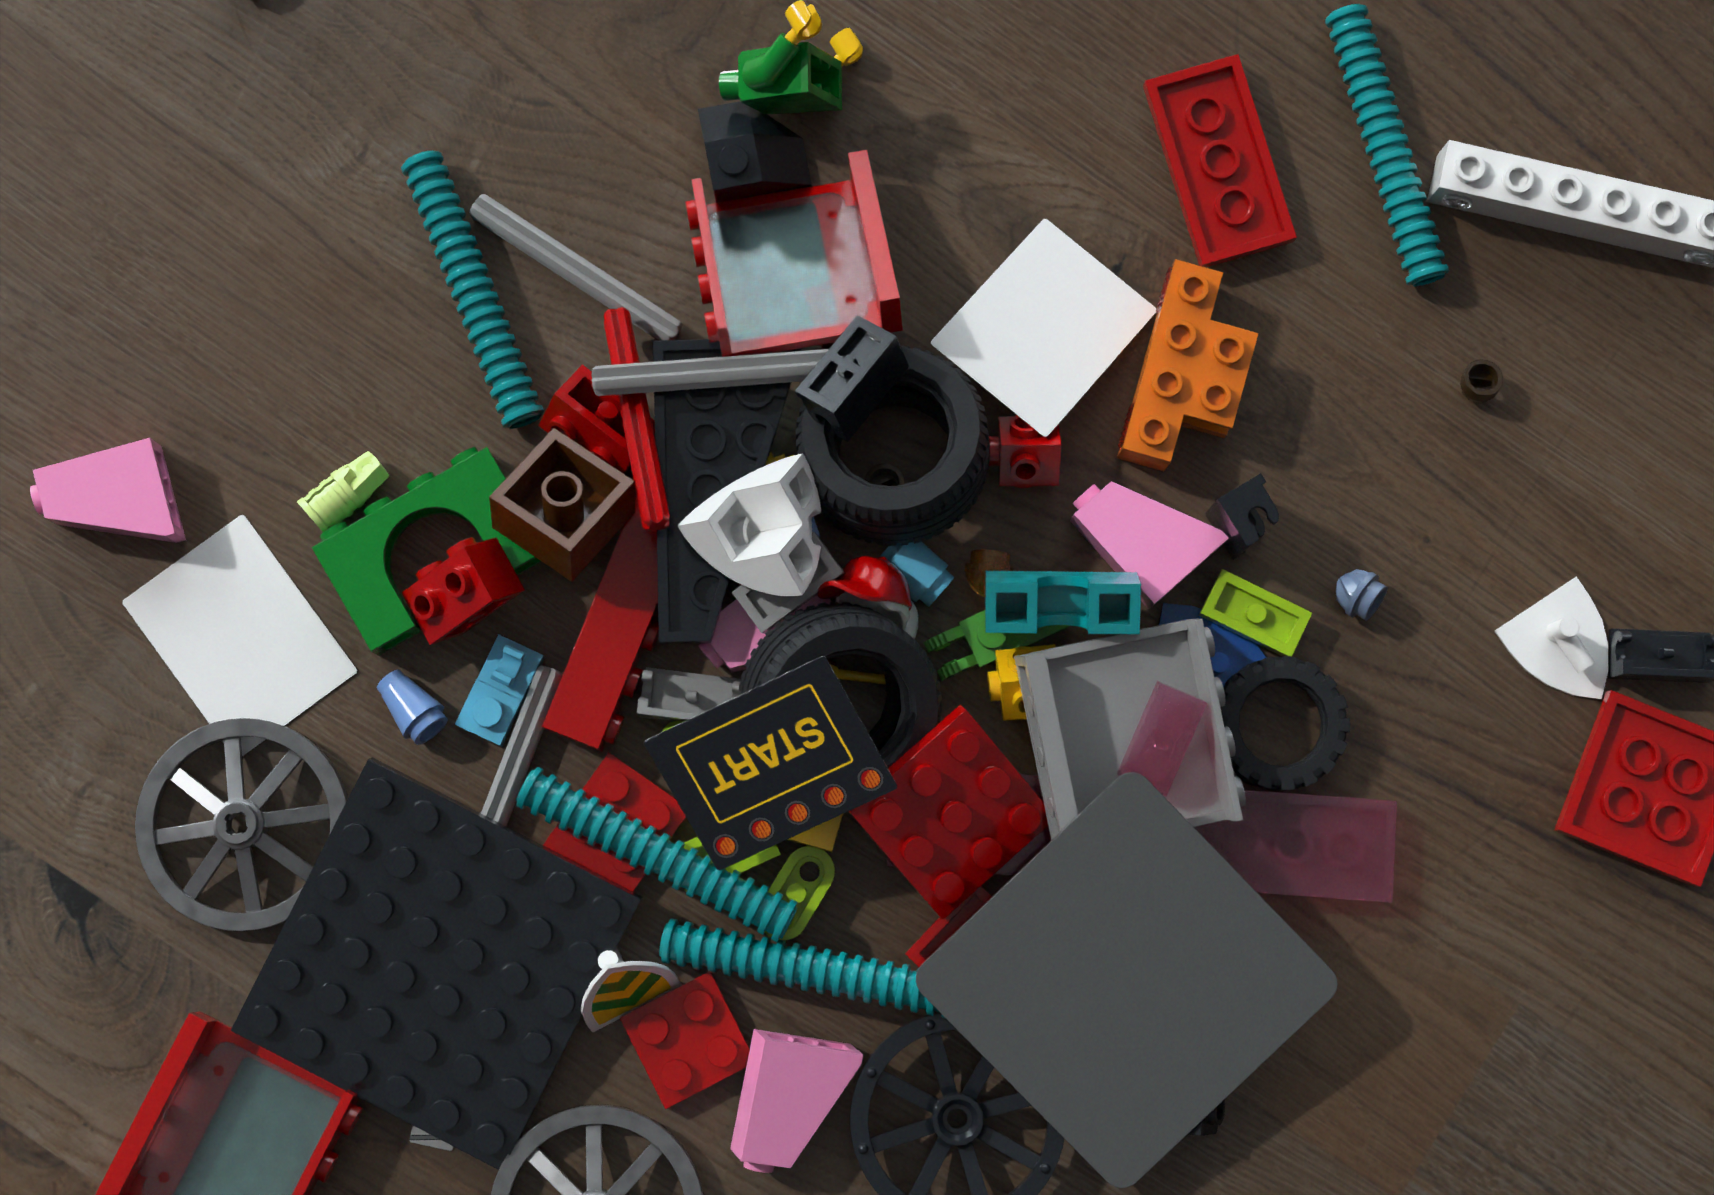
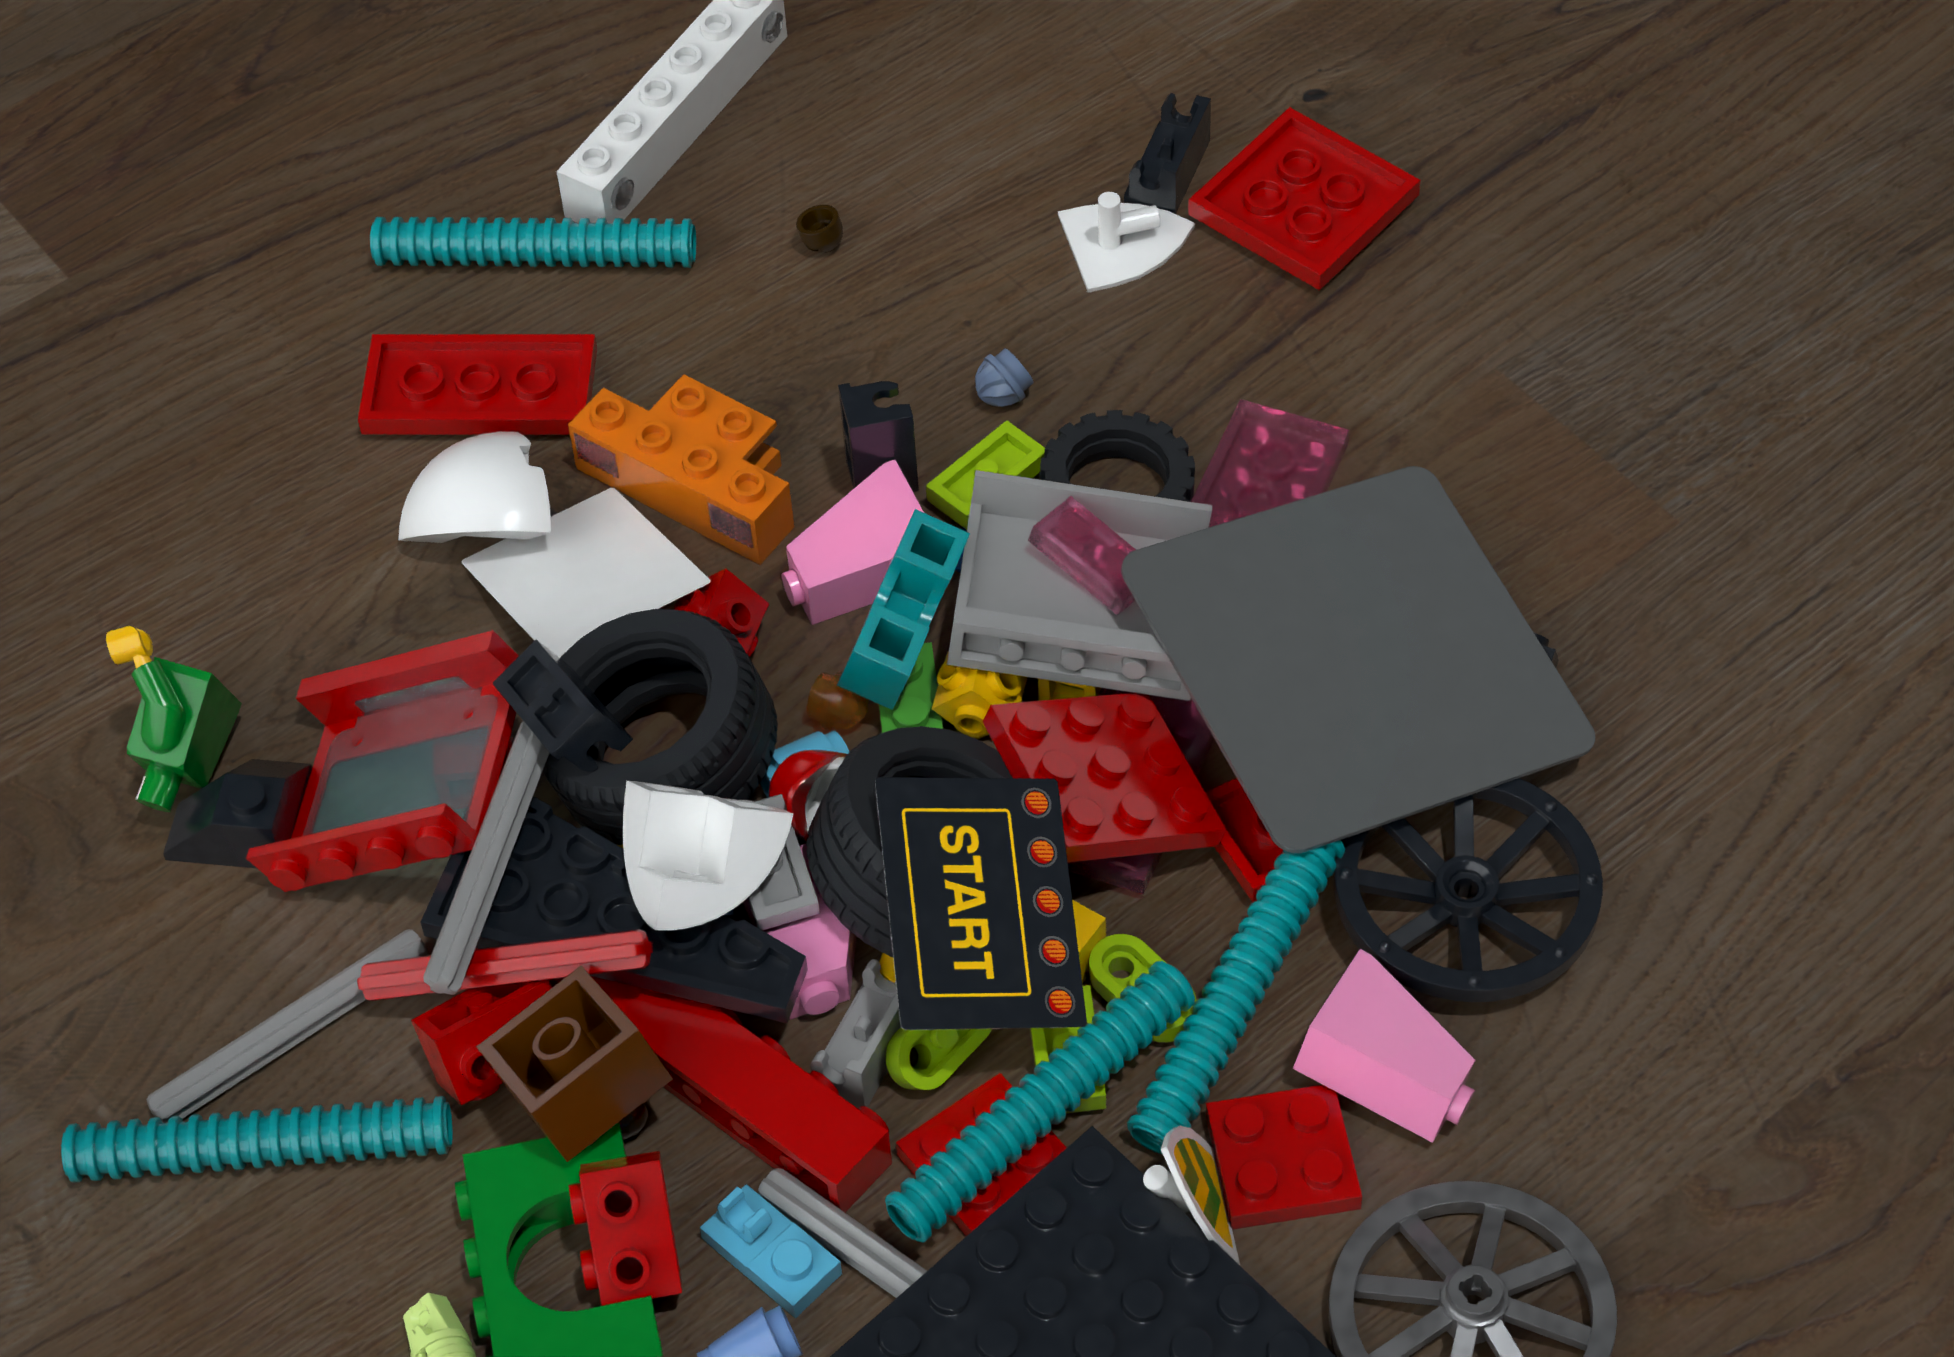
camera: 65 degrees left, 30 degrees down
none -> white brick [398,432,551,543]

